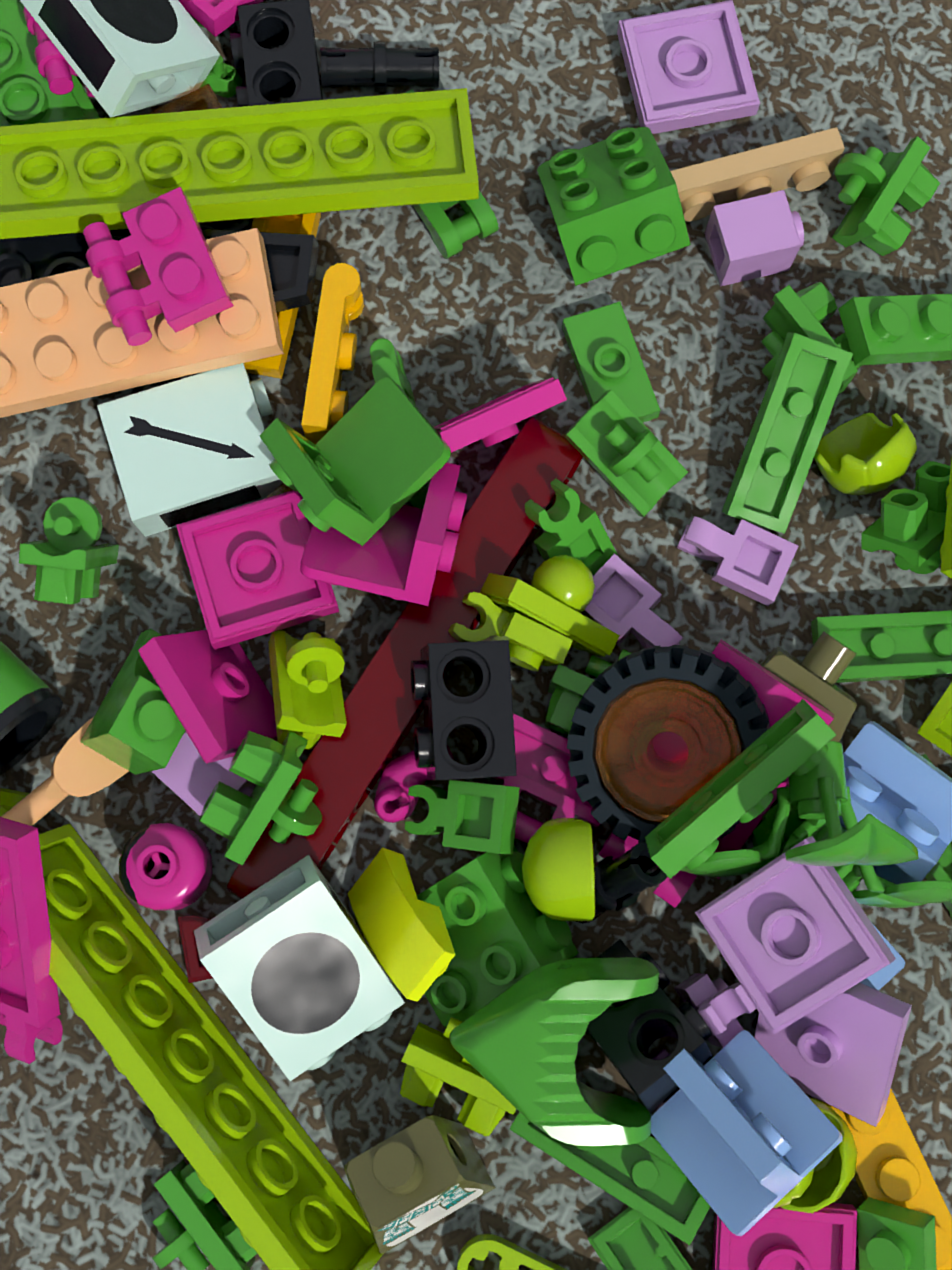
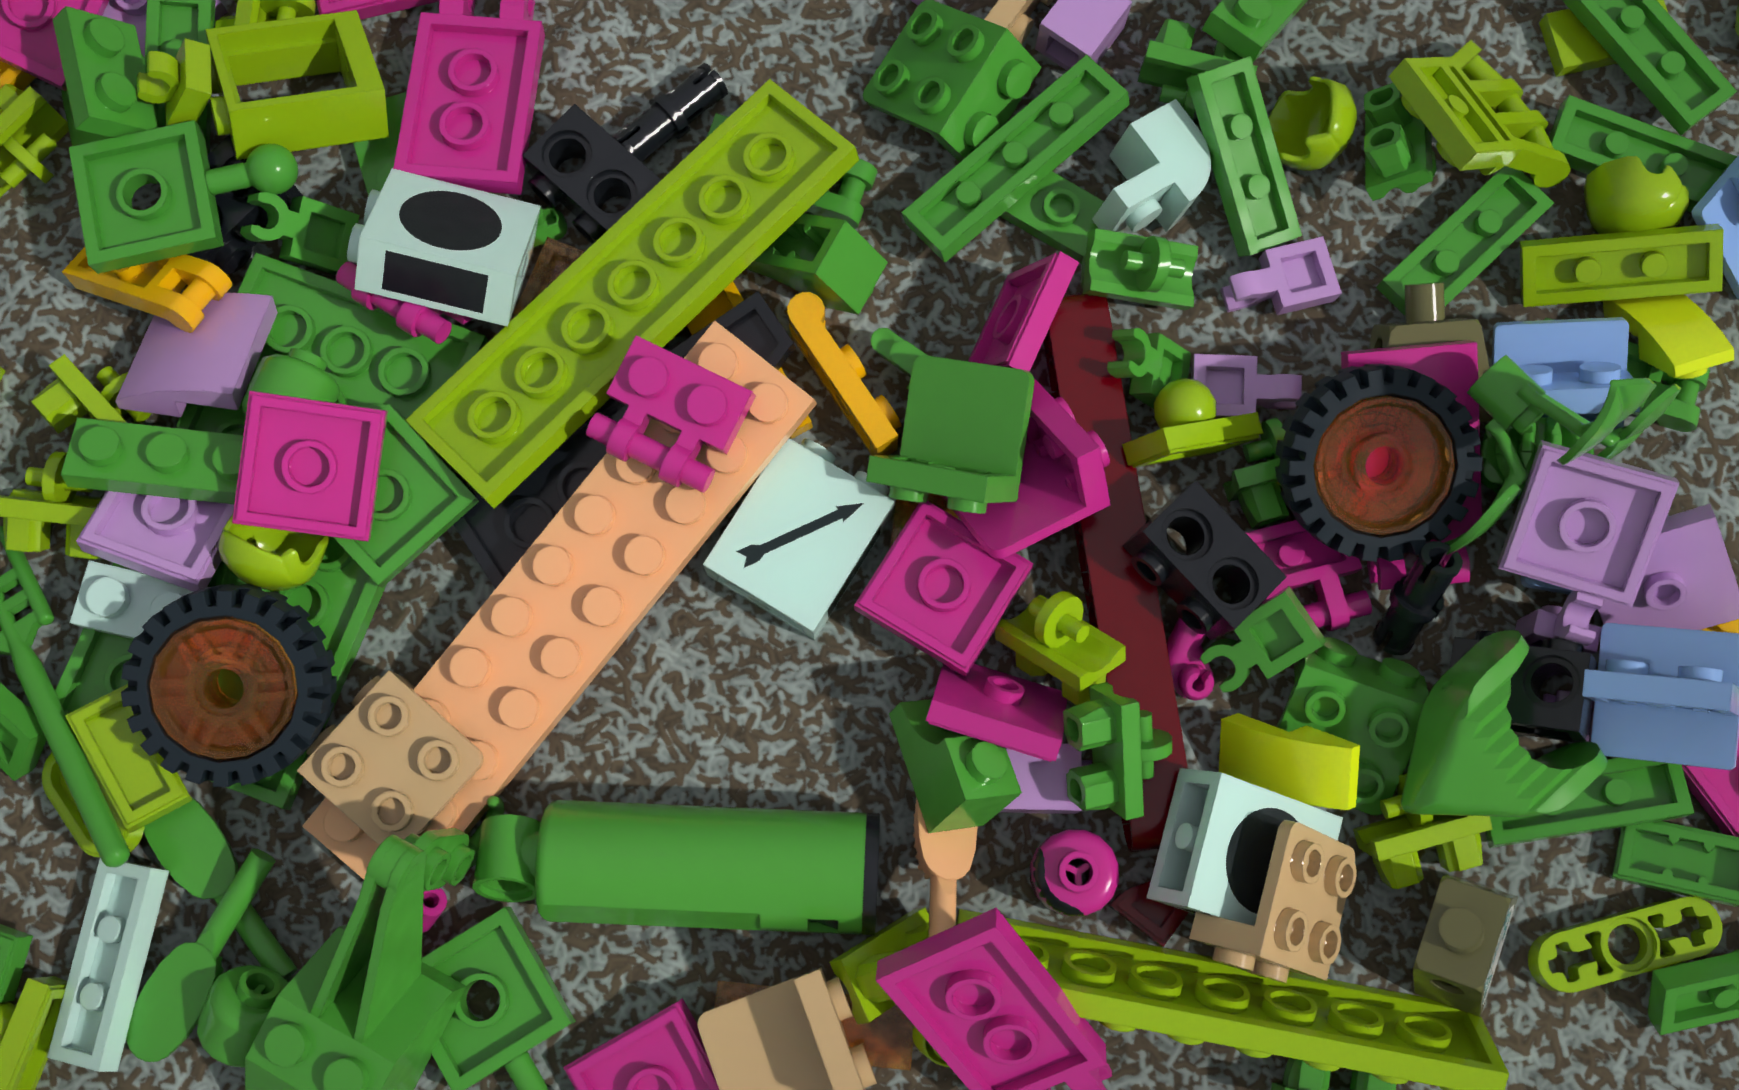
camera: 40 degrees left, 0 degrees up
bright green hips [19,497,119,604] -> none
lime plate [448,592,573,672] -> none
lime hair [521,818,595,921] -> none
bright green plate [645,699,836,879] -> none
none -> bright green arch [746,213,888,315]
none -> bright green plate [901,54,1130,263]
none -> light aqua brick [1092,99,1211,232]
none -> tan bracket [1189,820,1357,983]

